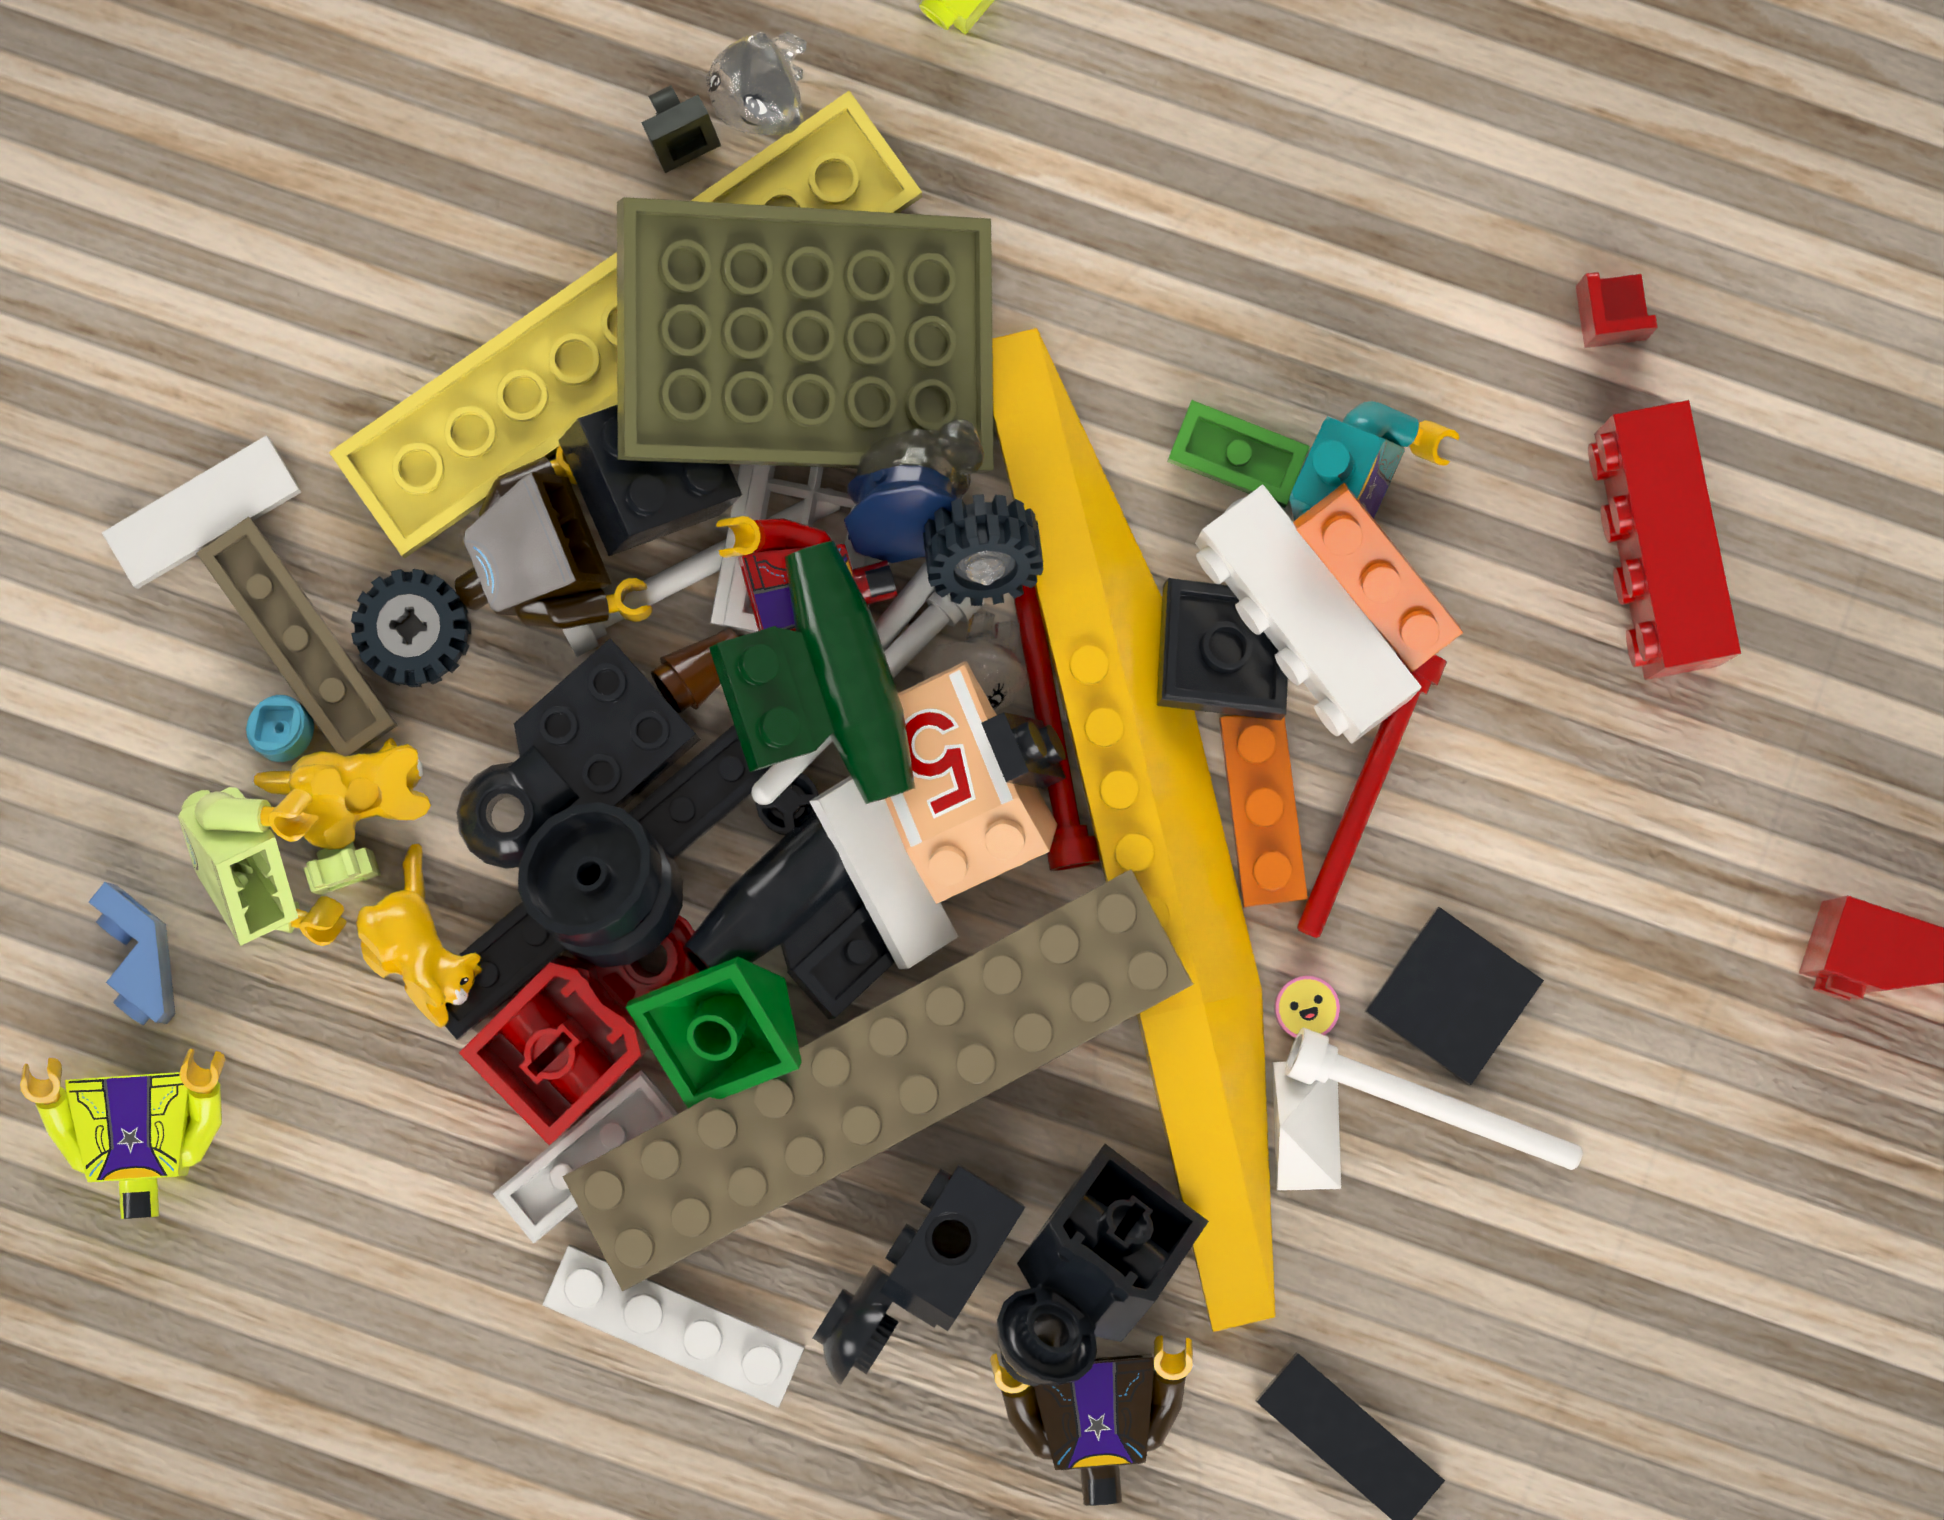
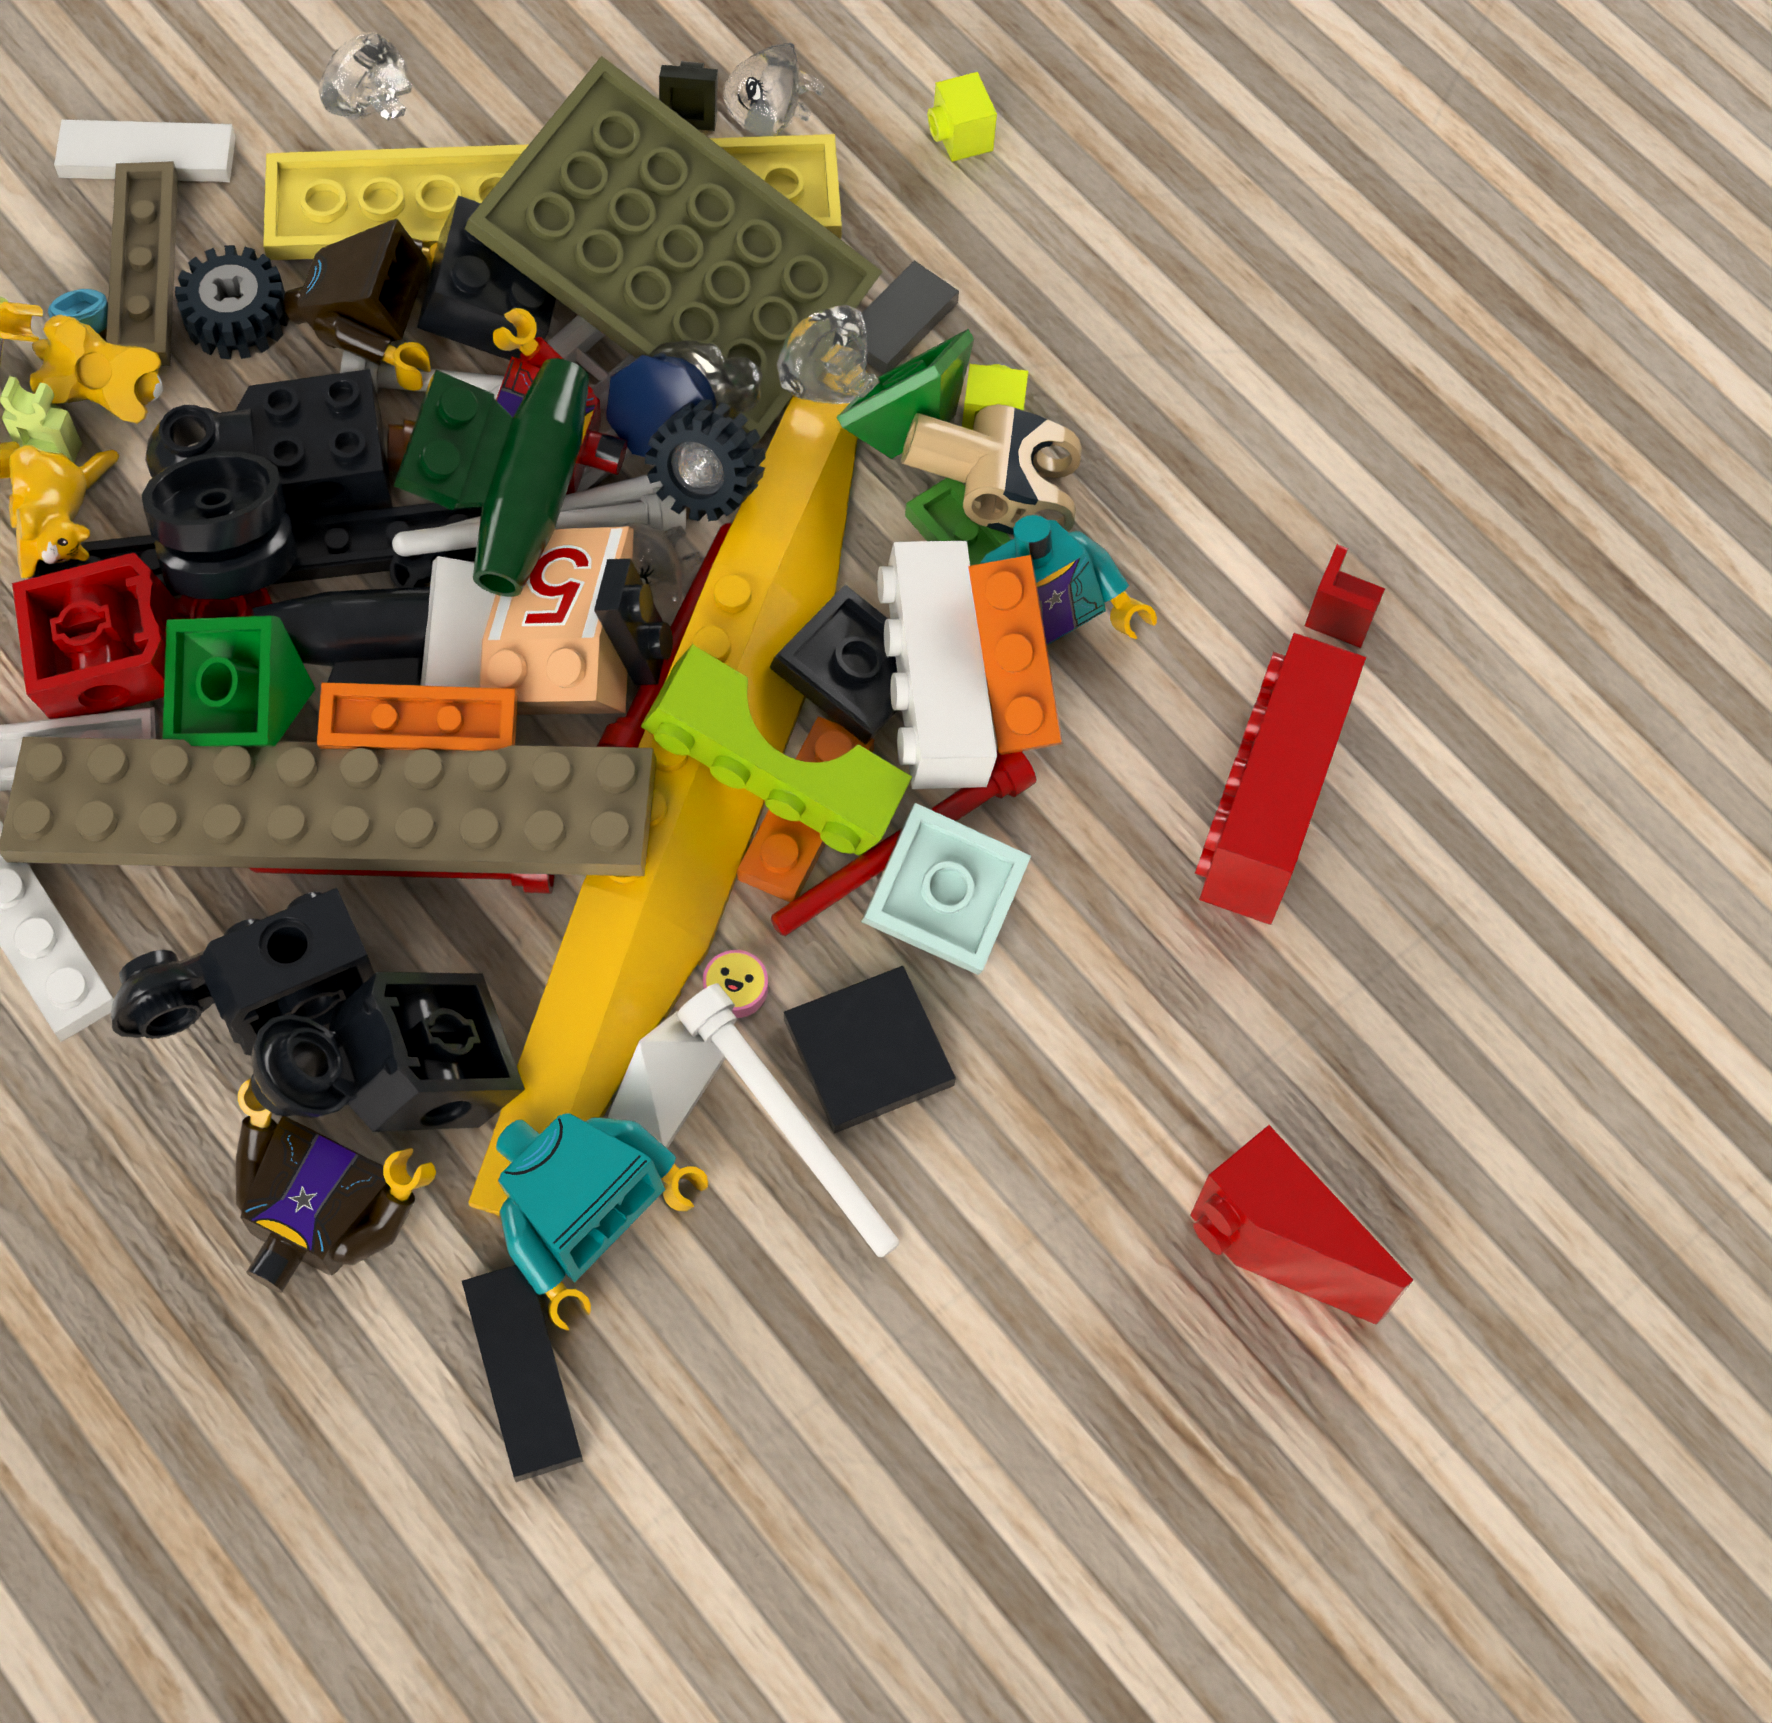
camera: 30 degrees right, 20 degrees down
none -> orange plate [317,682,518,751]
none -> clear piece [318,32,412,121]
none -> teal torso [496,1113,708,1330]
none -> lime arch [641,644,912,856]
none -> clear piece [777,305,879,404]
none -> green slope [836,329,974,459]
none -> dark grey tile [841,260,959,374]
none -> light aqua plate [861,803,1031,975]
none -> tan connector [901,404,1082,535]
none -> neon yellow plate [962,364,1028,430]

